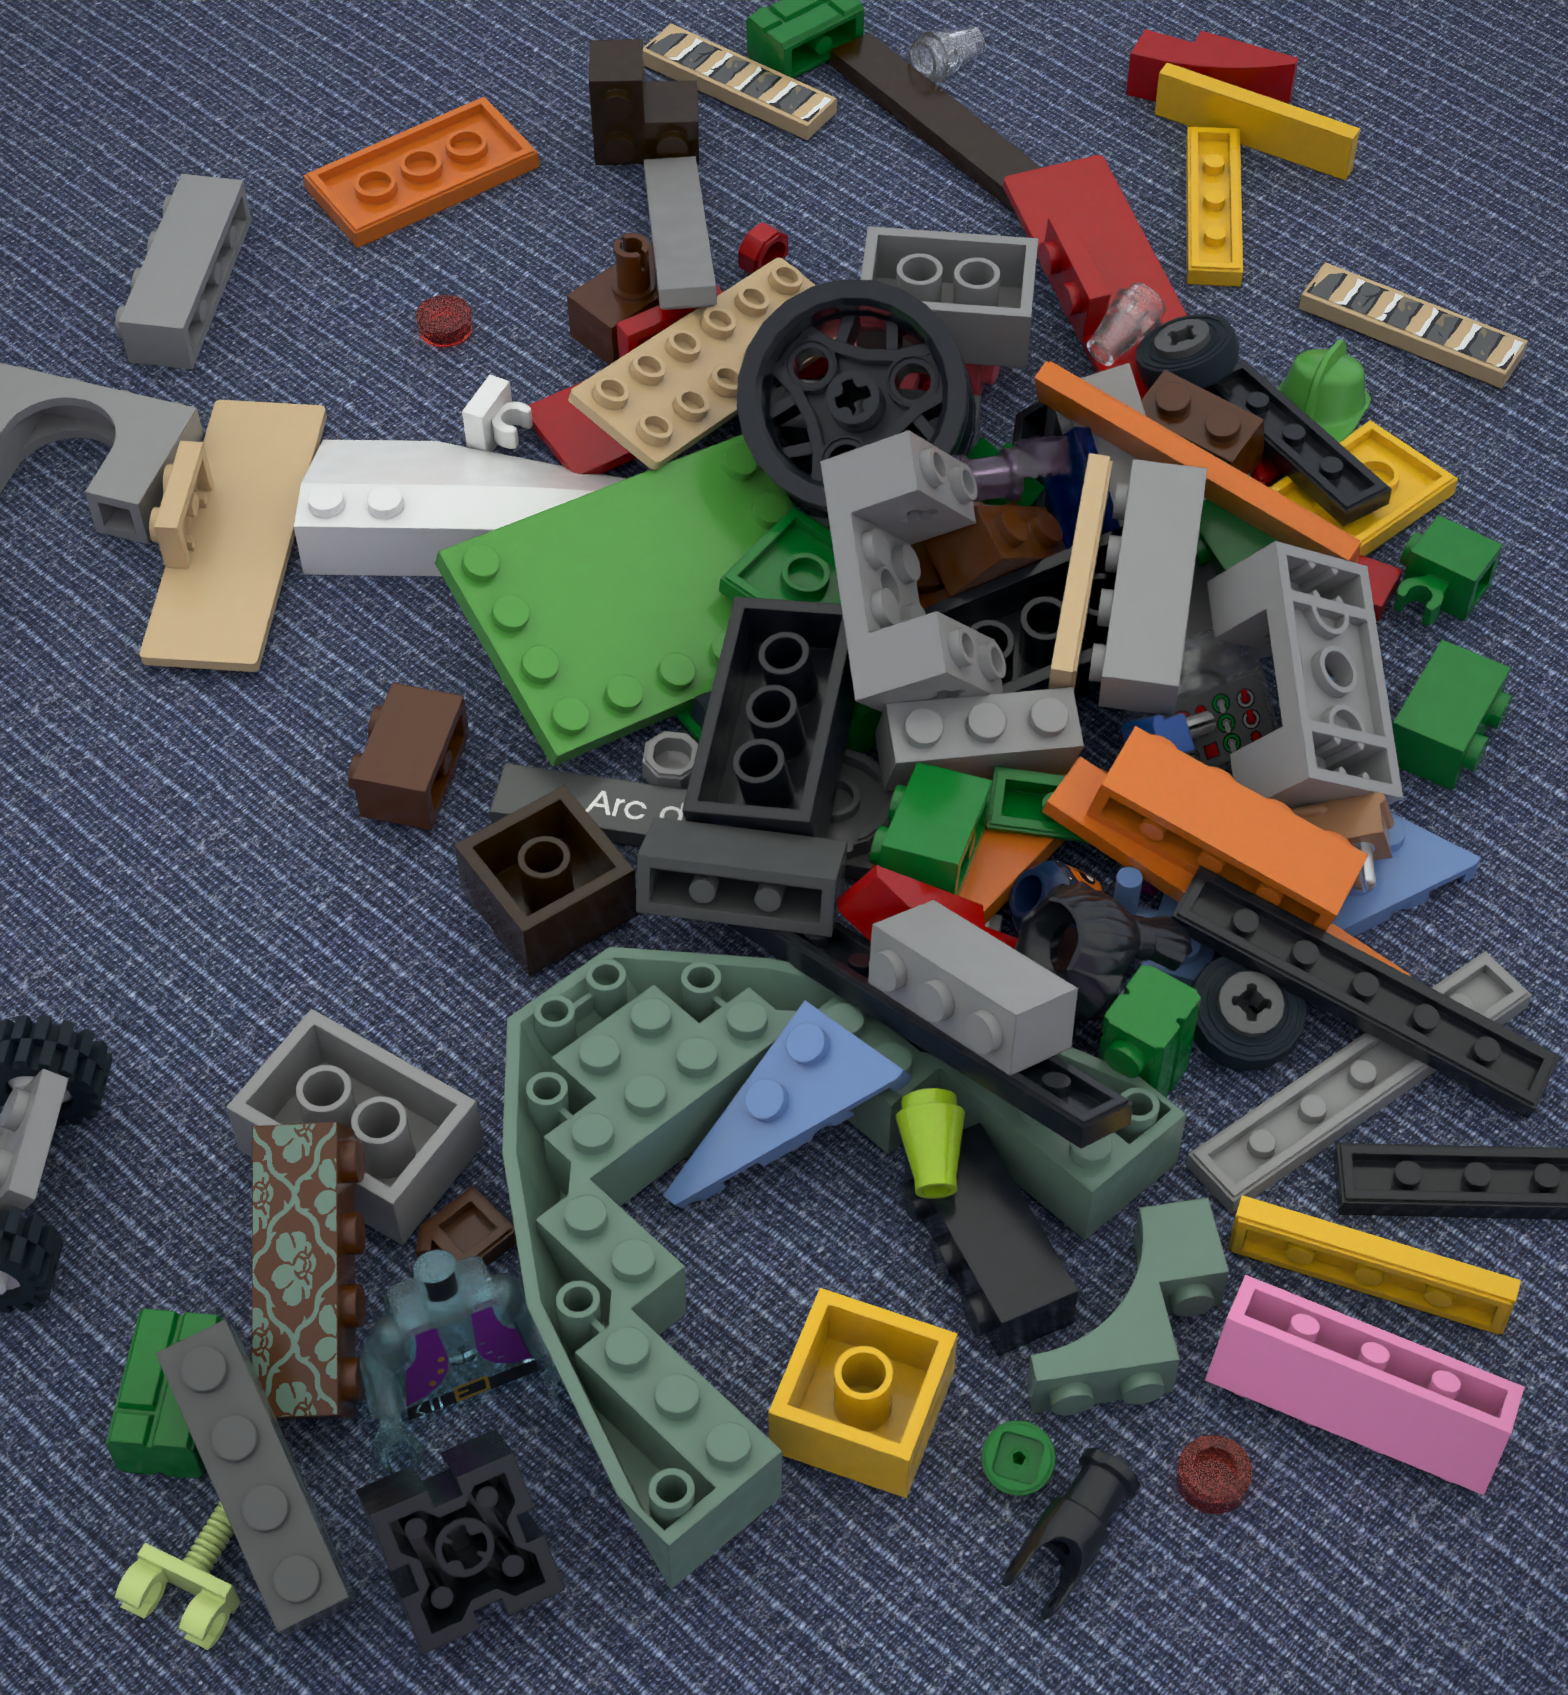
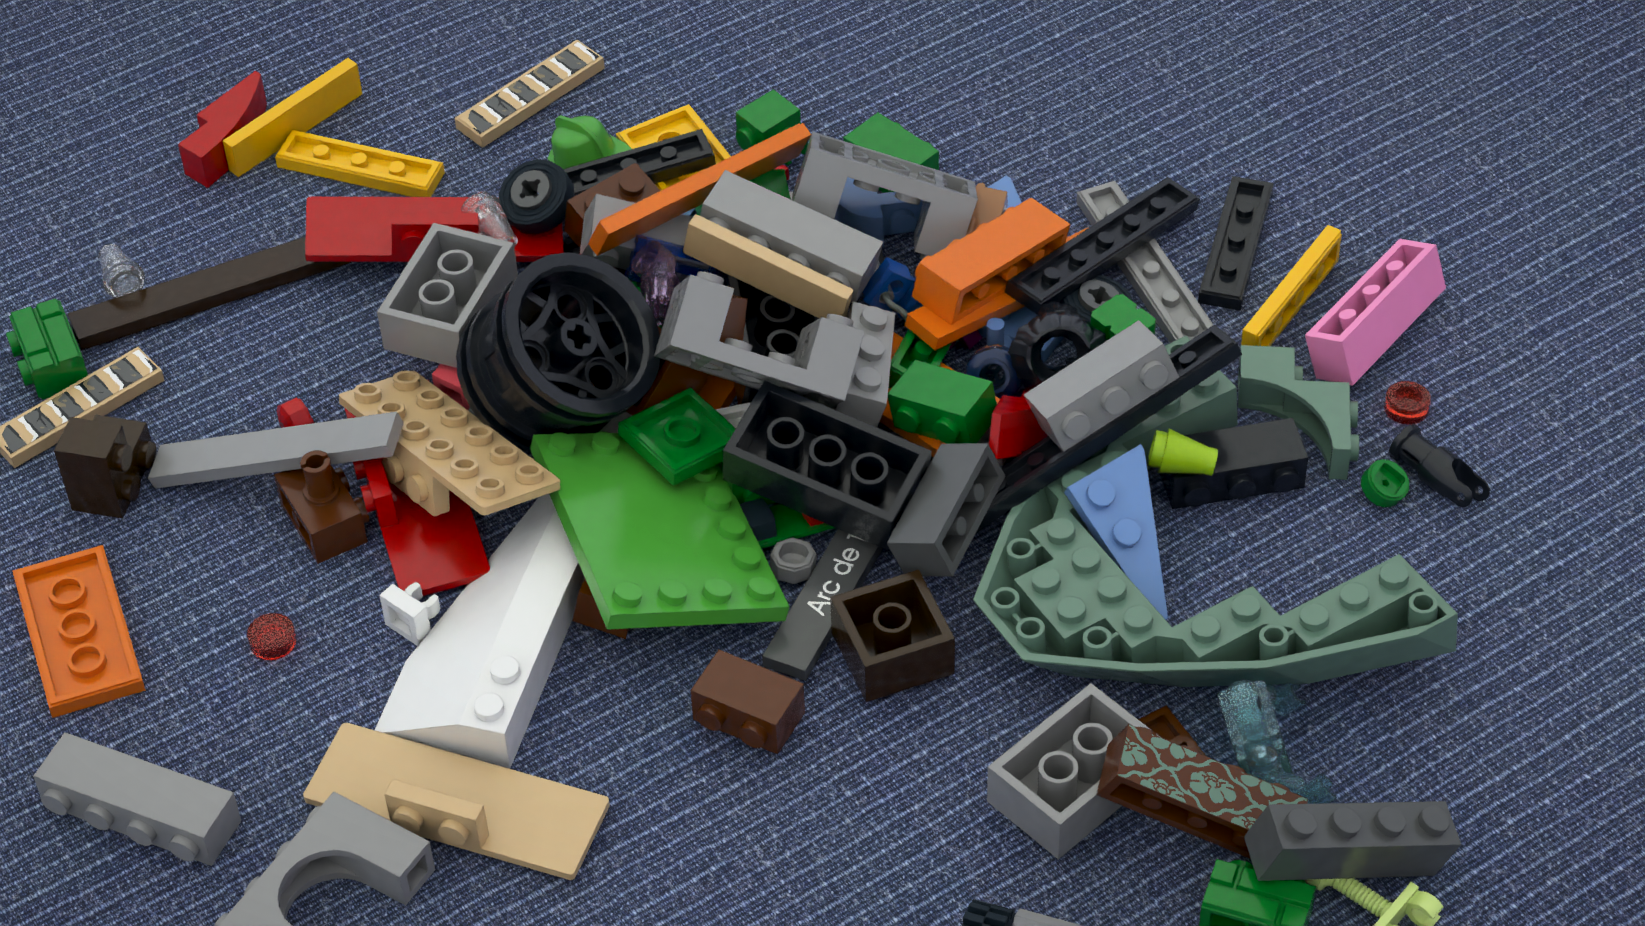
camera: 75 degrees left, 5 degrees down
black brick [356,1429,565,1654] -> none
yellow brick [768,1288,958,1499] -> none

